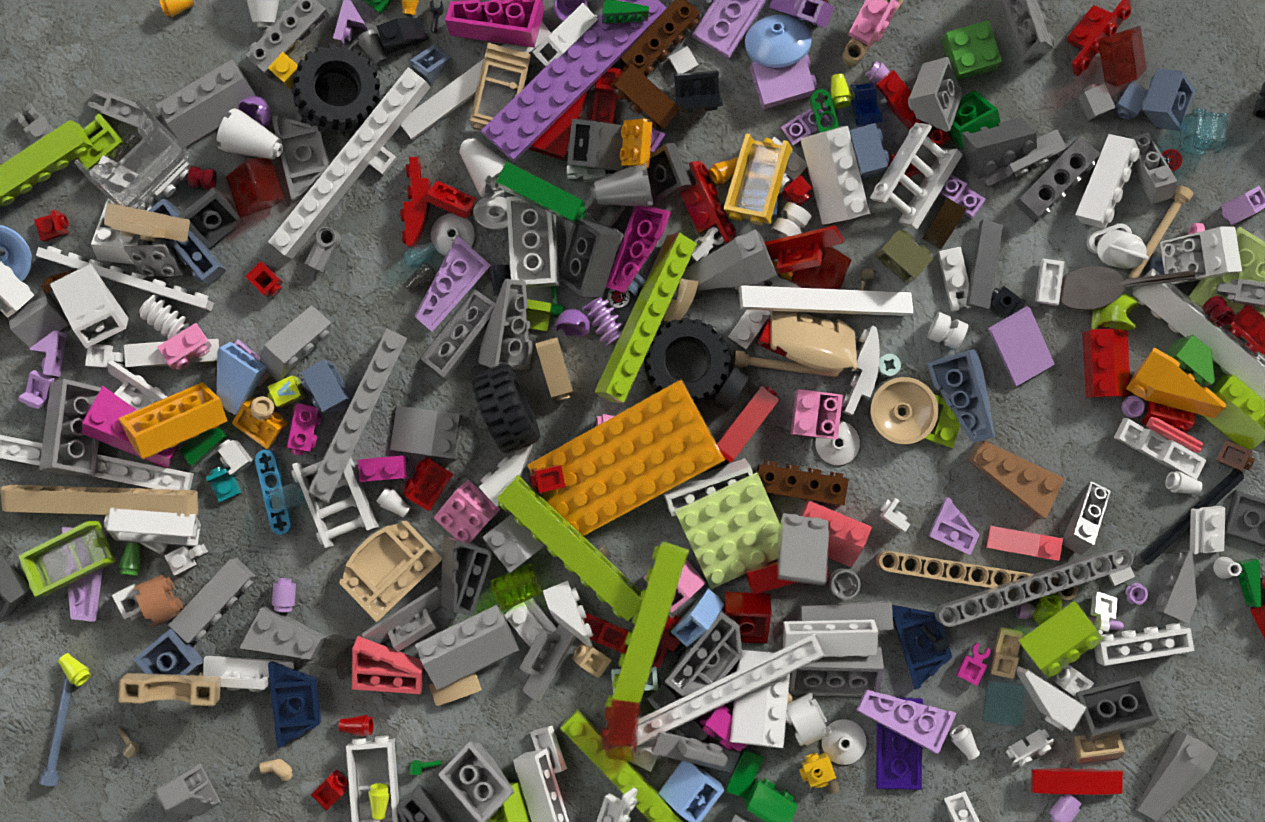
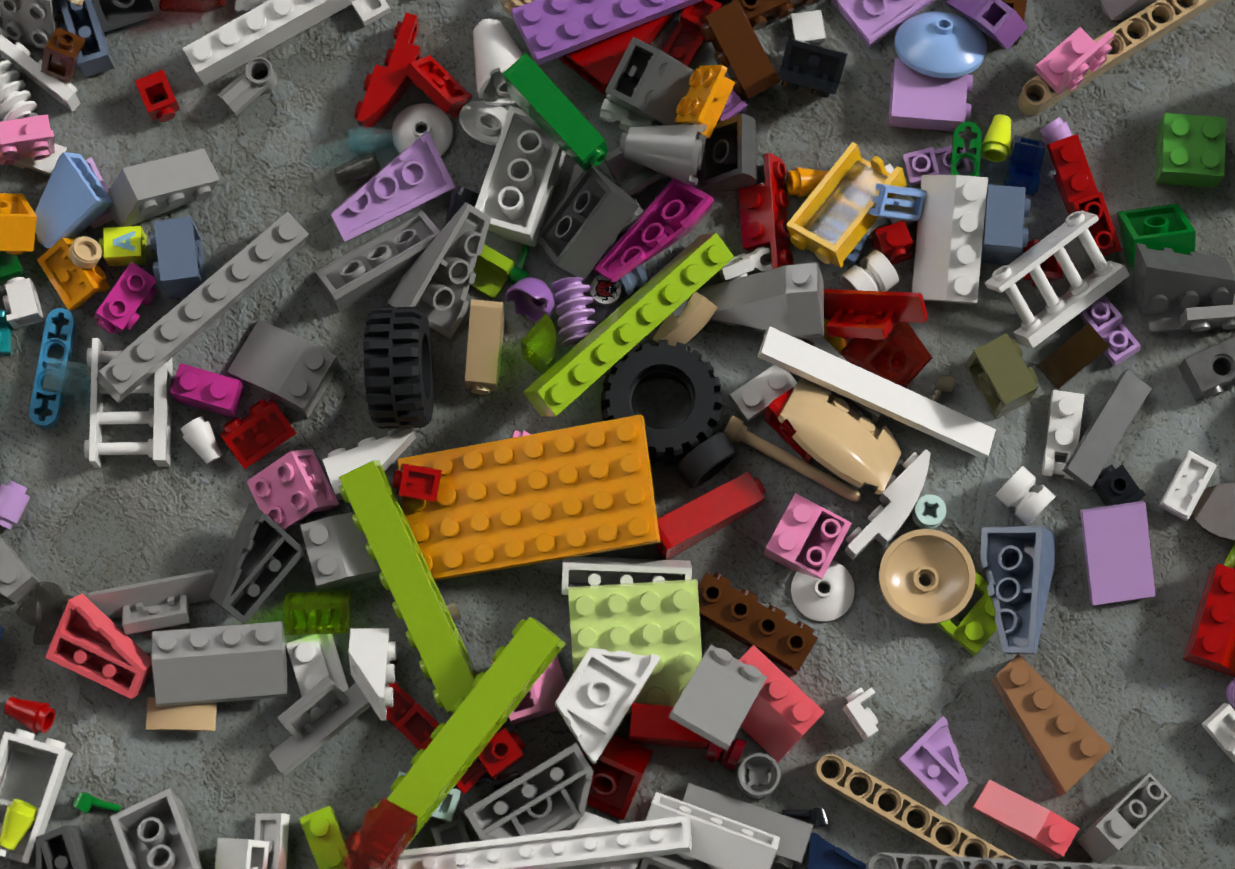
camera: 20 degrees right, 10 degrees down
tan slope [339,520,442,622] -> none
tan bracket [572,642,612,678] -> none
light blue slope [670,589,725,647] -> none
light grey slope [908,57,963,132] -> none
none -> reddish brown bracket [41,28,85,83]
none -> clear neon green brick [521,314,558,374]
none -> white wing [555,648,661,765]
none -> black hand [782,808,829,828]
none -> light blue tile [869,183,927,221]

